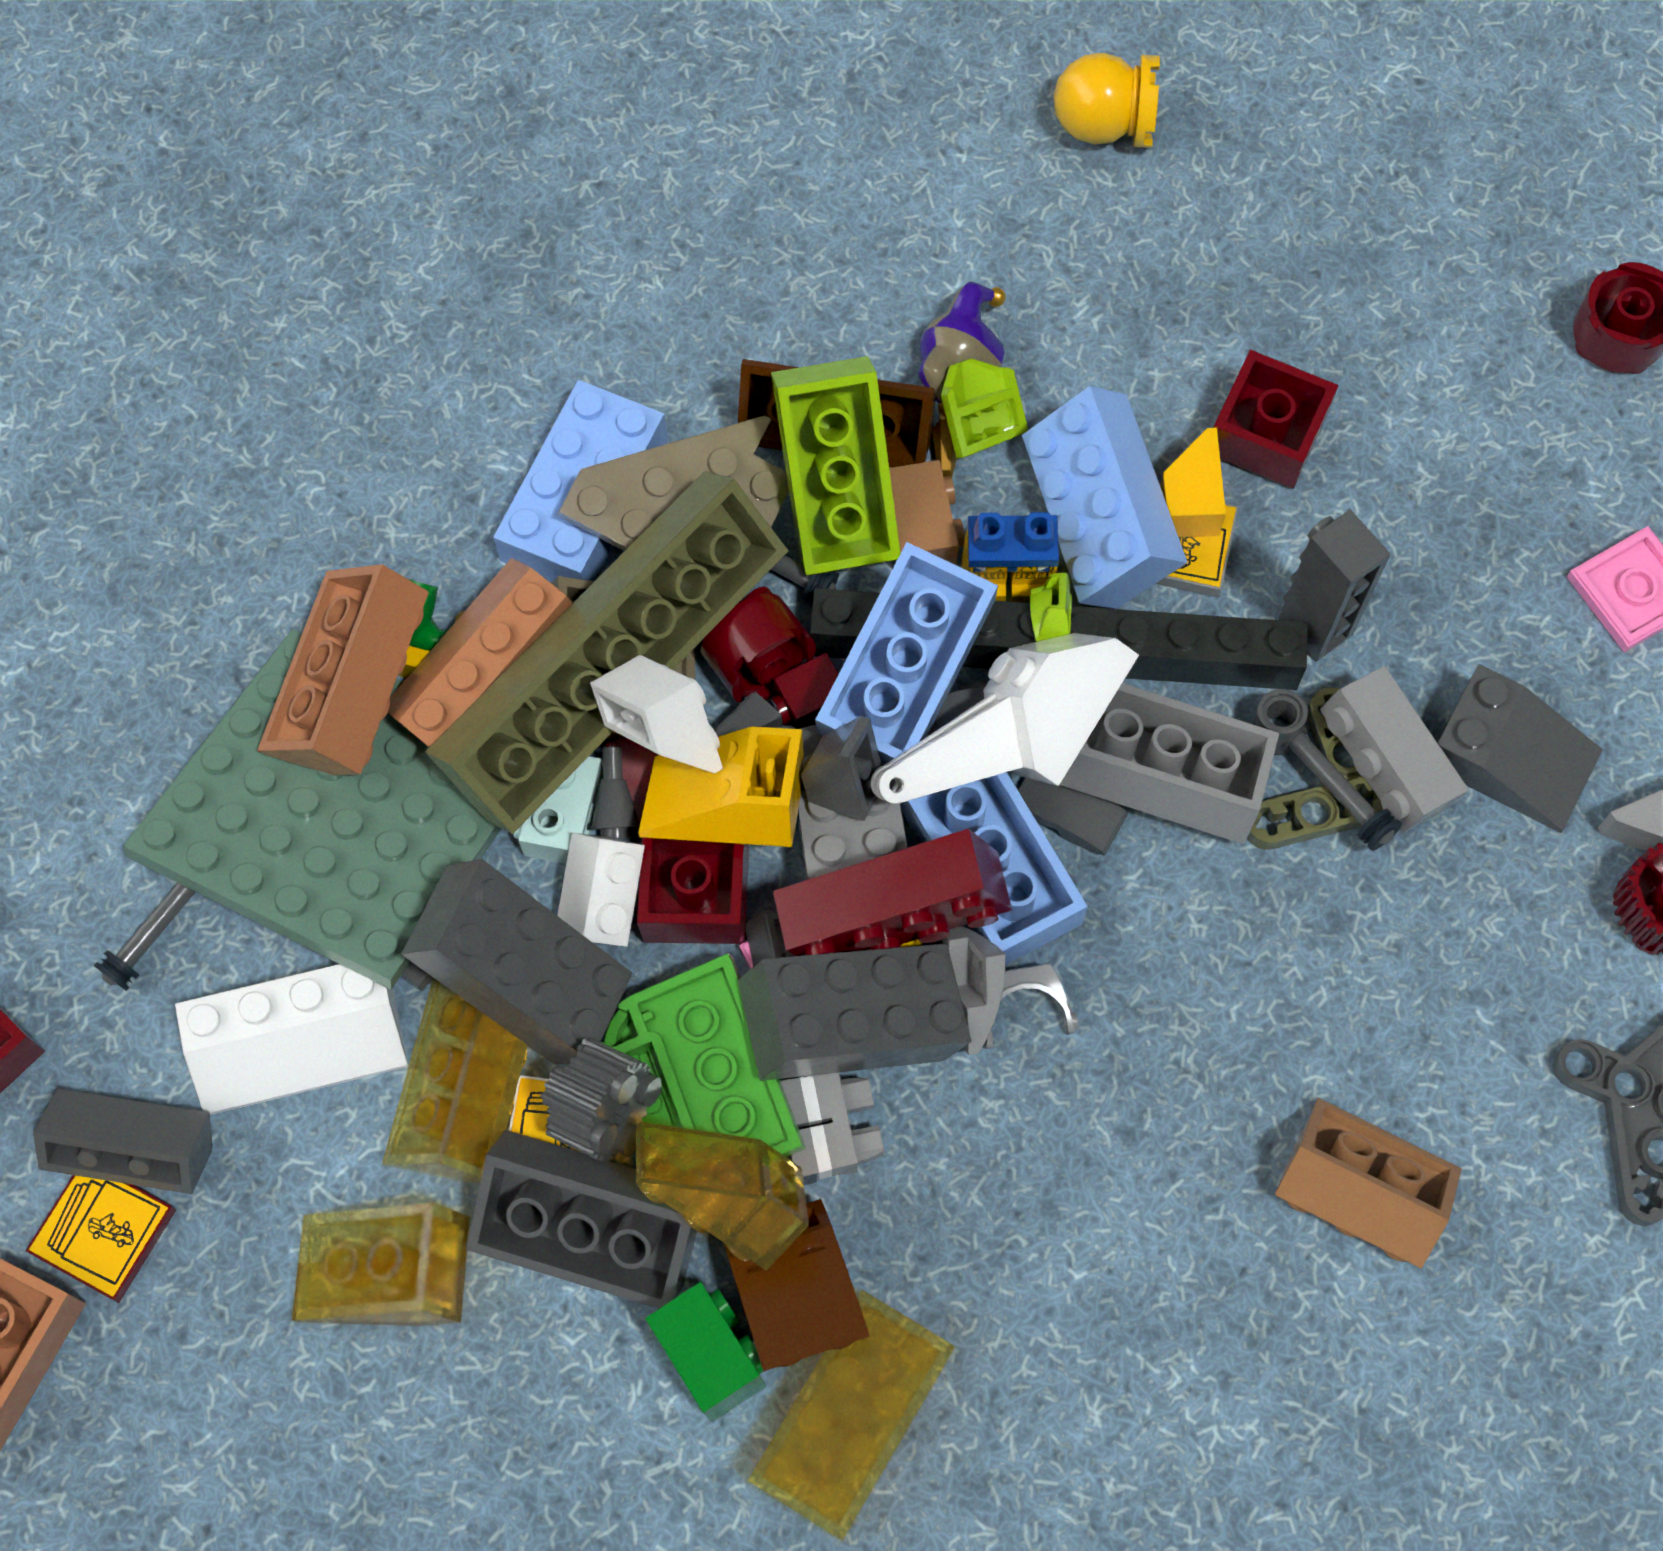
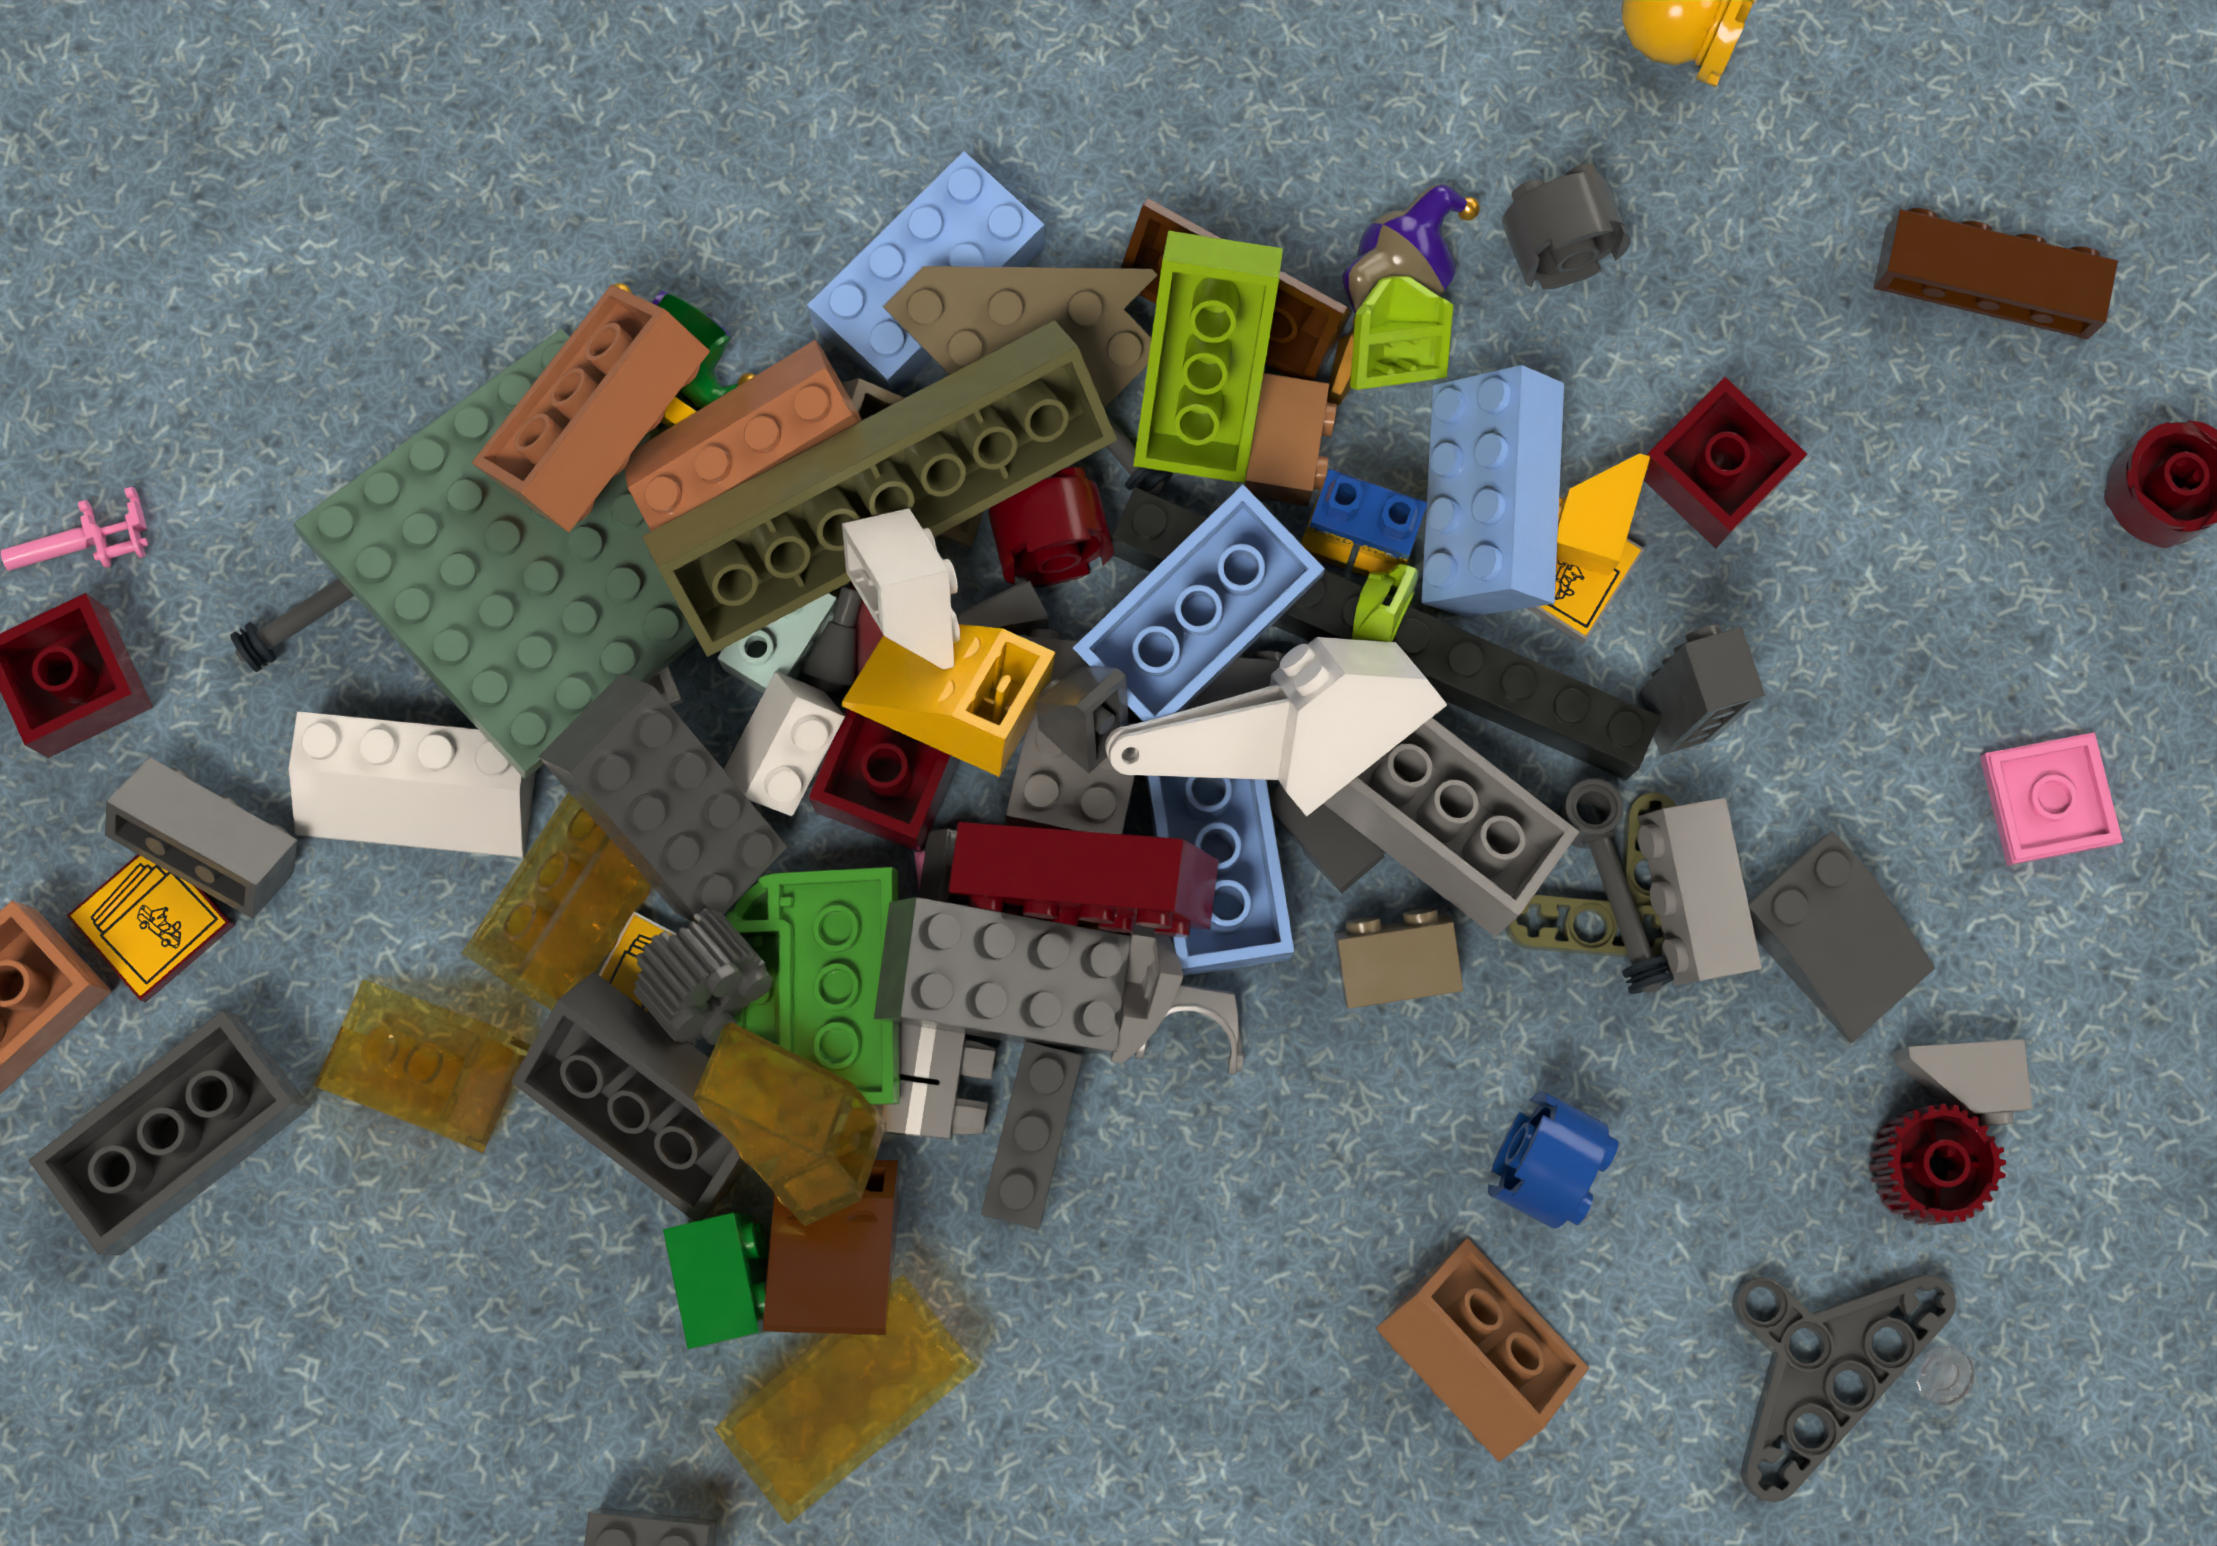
camera: 15 degrees right, 10 degrees up
dark red brick [770,653,838,729] -> none
none -> dark grey brick [28,1010,311,1256]
none -> dark grey brick [981,1041,1082,1230]
none -> dark tan brick [1334,908,1464,1009]
none -> blue brick [1488,1091,1619,1229]
none -> dark grey brick [1502,163,1631,289]
none -> reddish brown brick [1873,208,2118,339]

